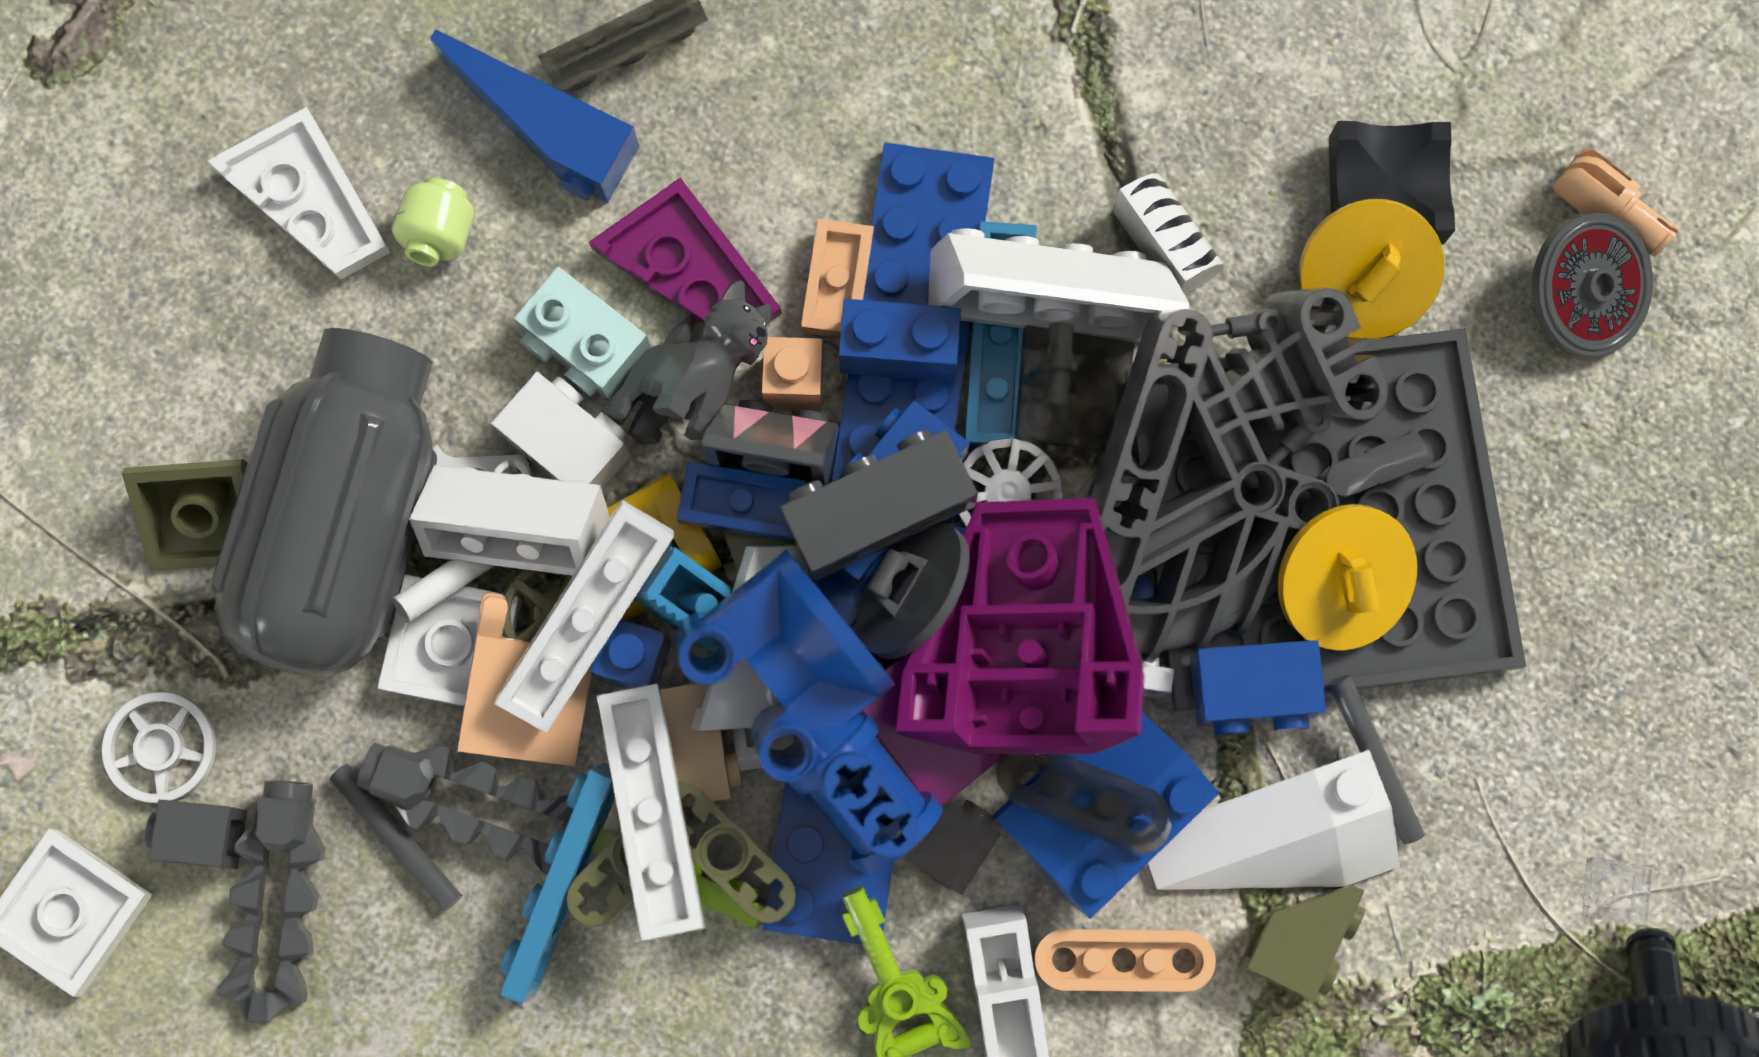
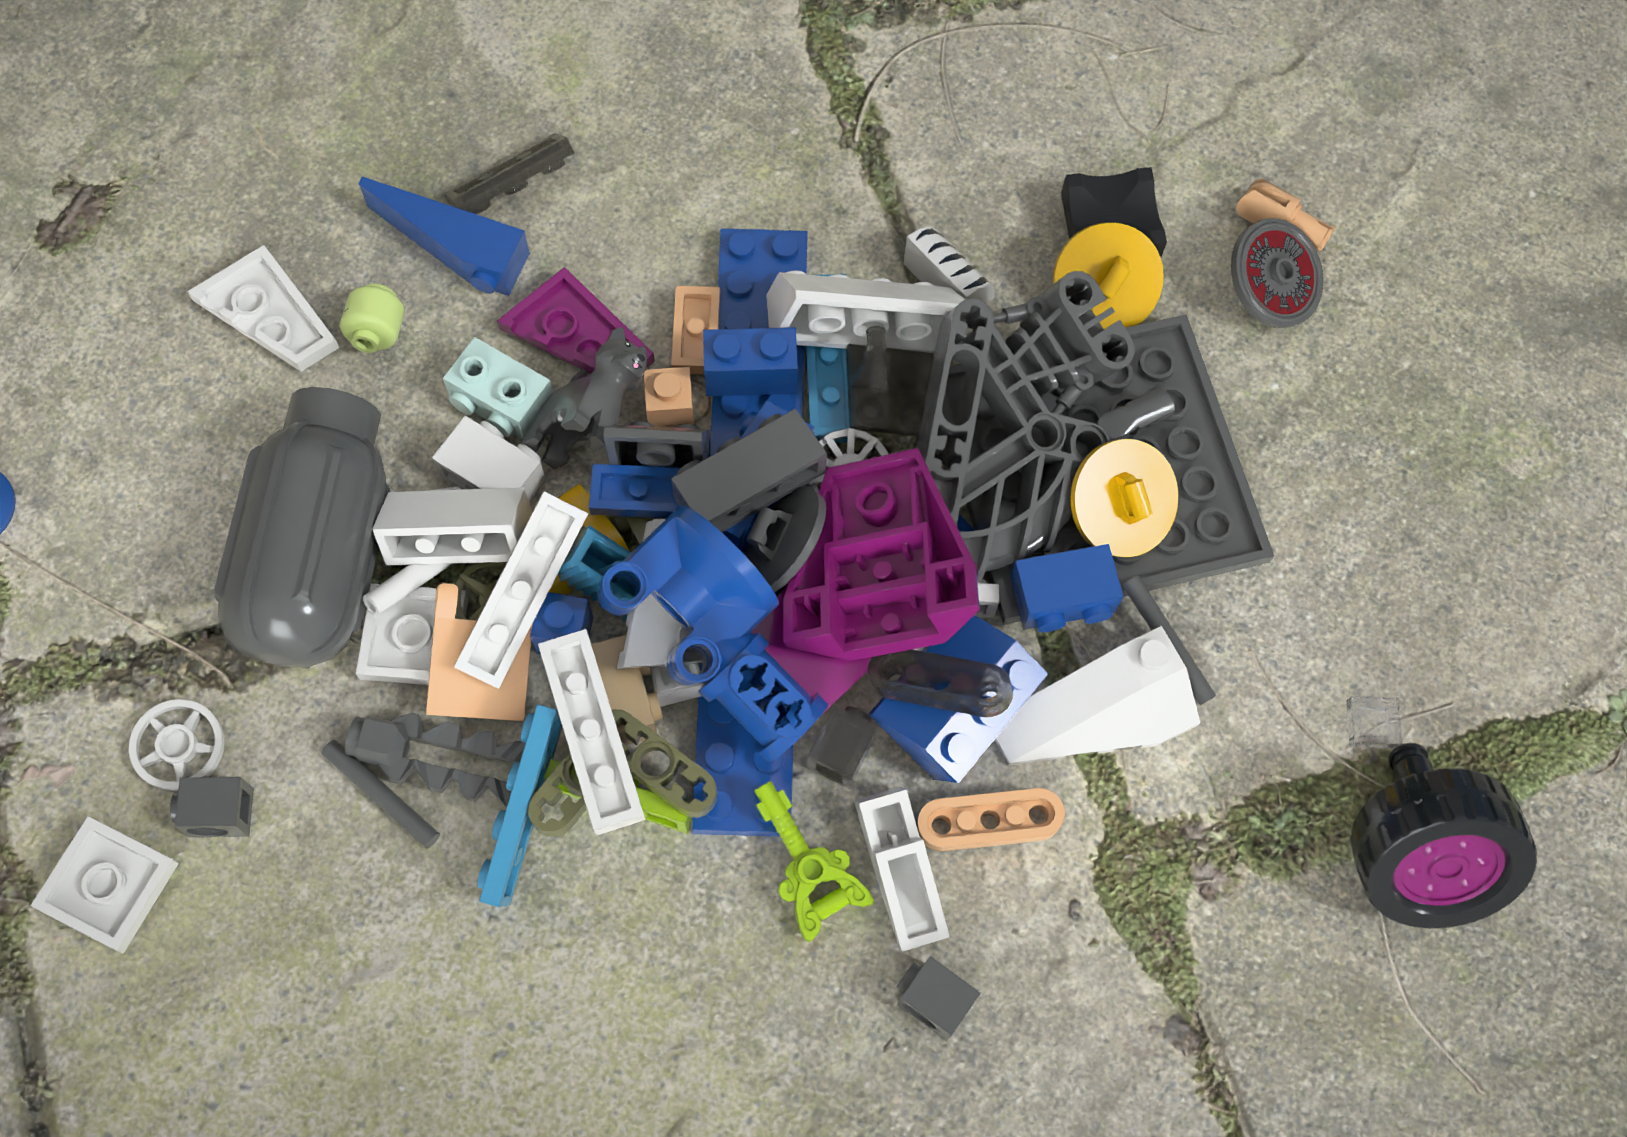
camera: 10 degrees left, 10 degrees down
olive slope [122,459,248,571] -> none
dark grey sword [217,780,326,1023] -> none
olive slope [1238,885,1365,1002] -> none

